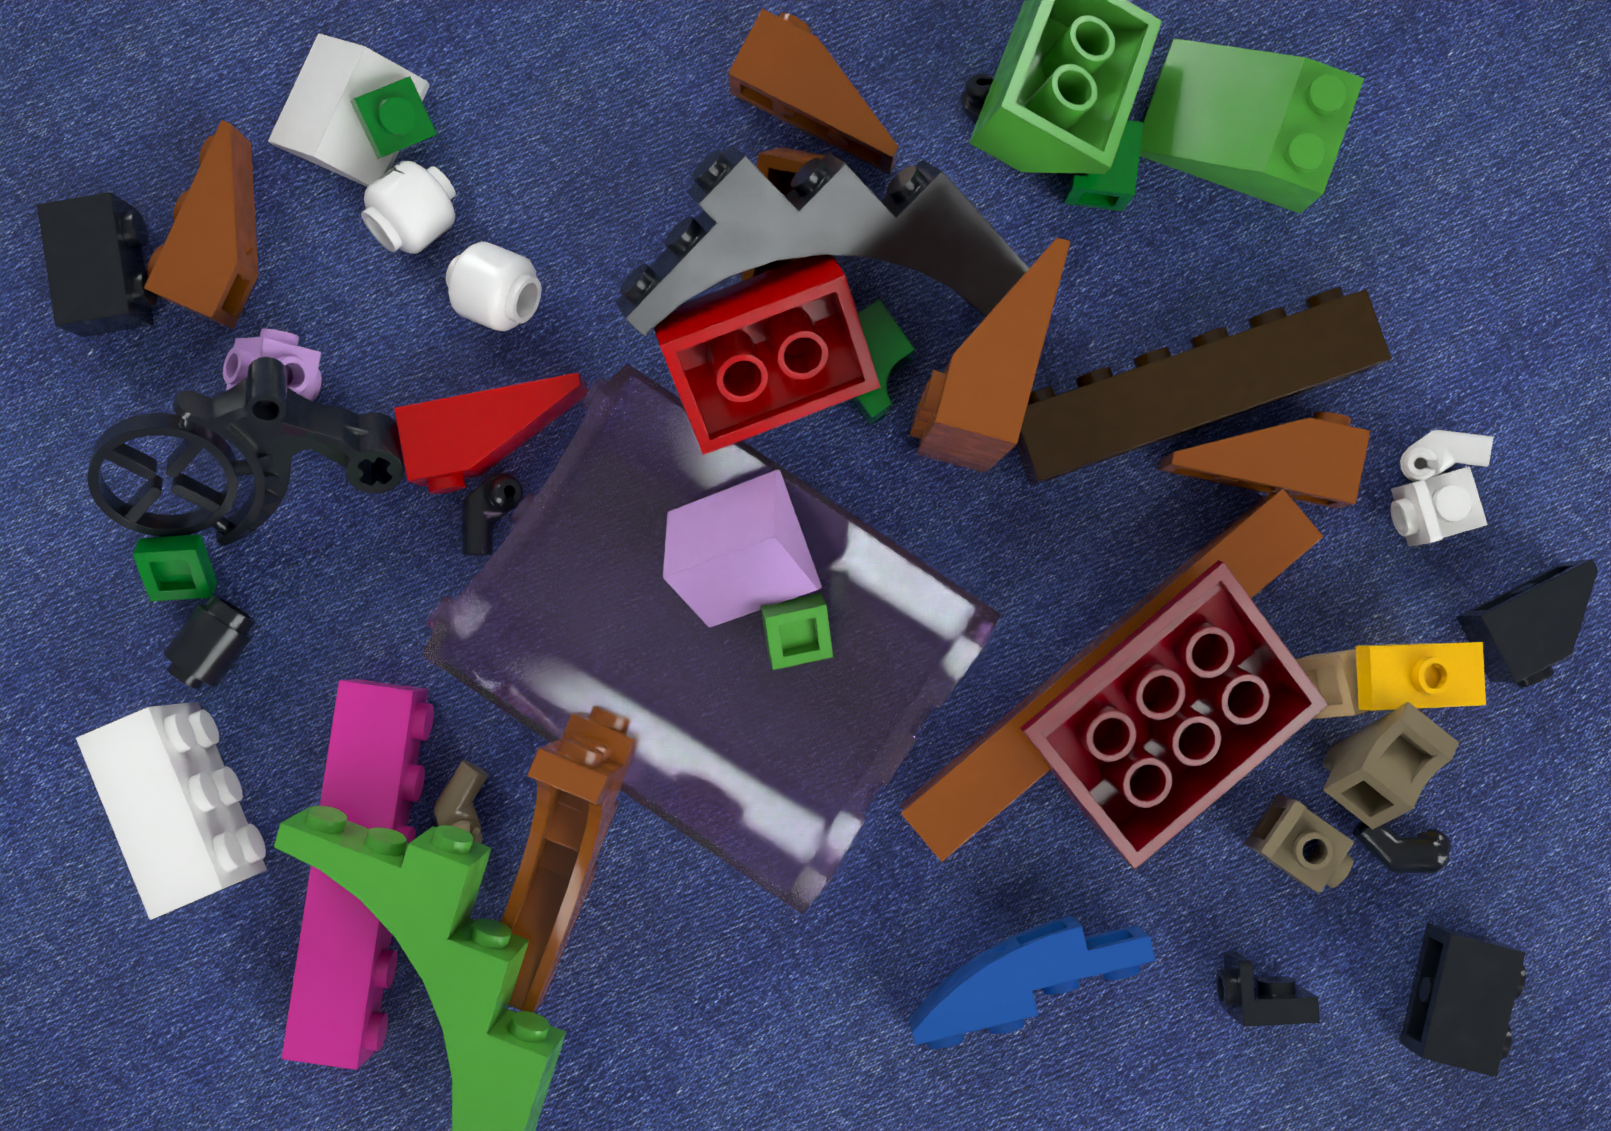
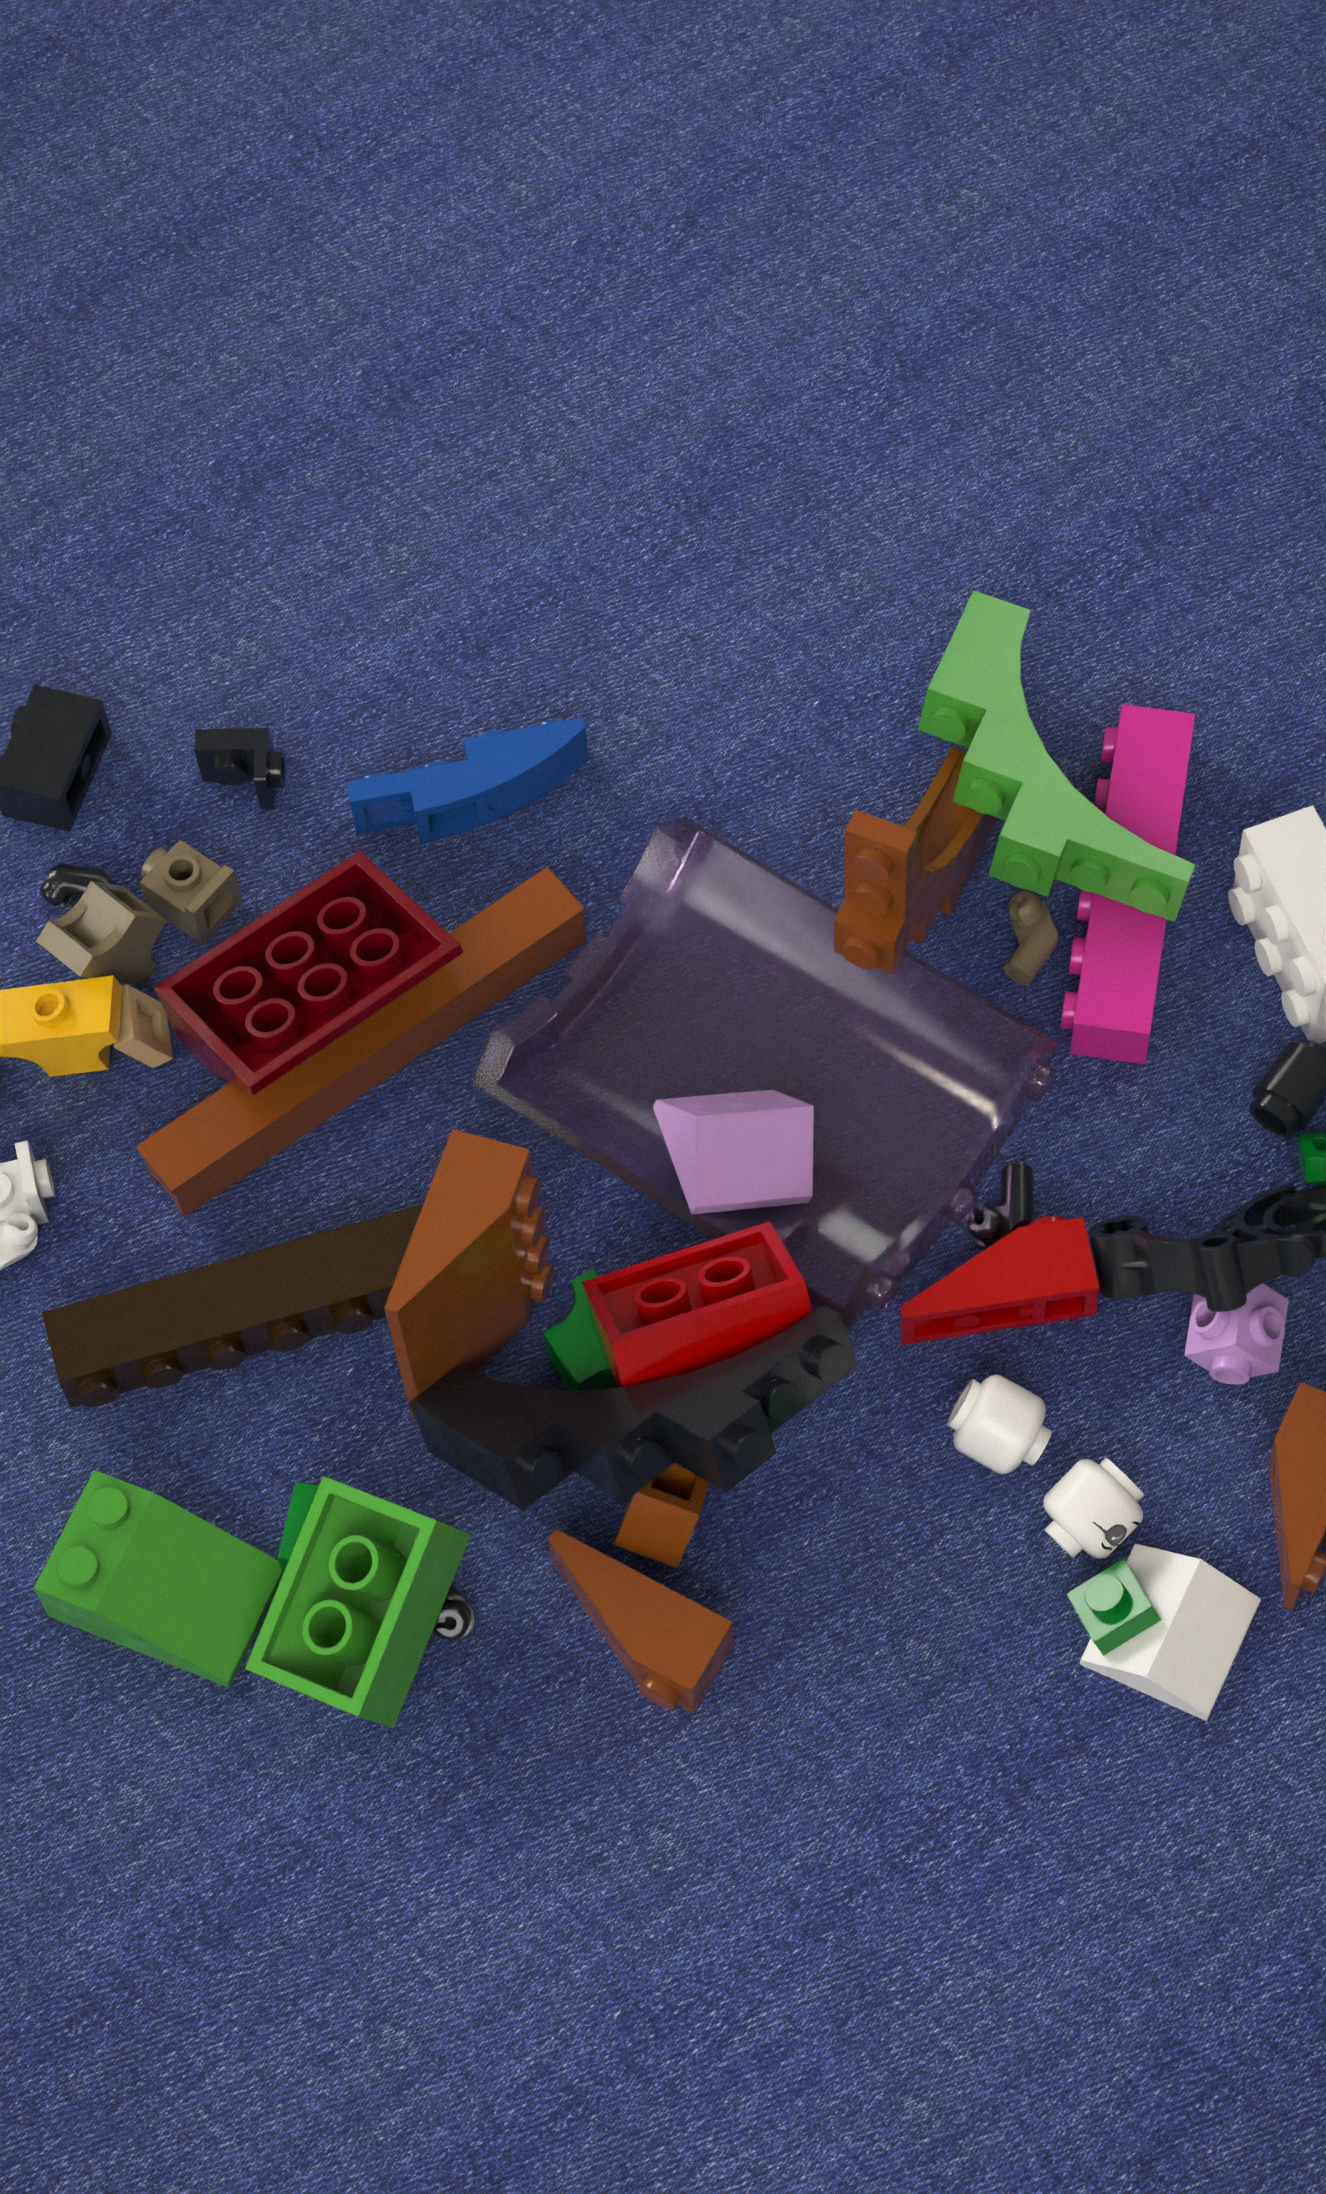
camera: 175 degrees left, 25 degrees down
bright green plate [760,593,833,670] -> none
dark orange slope [1158,412,1371,509] -> none

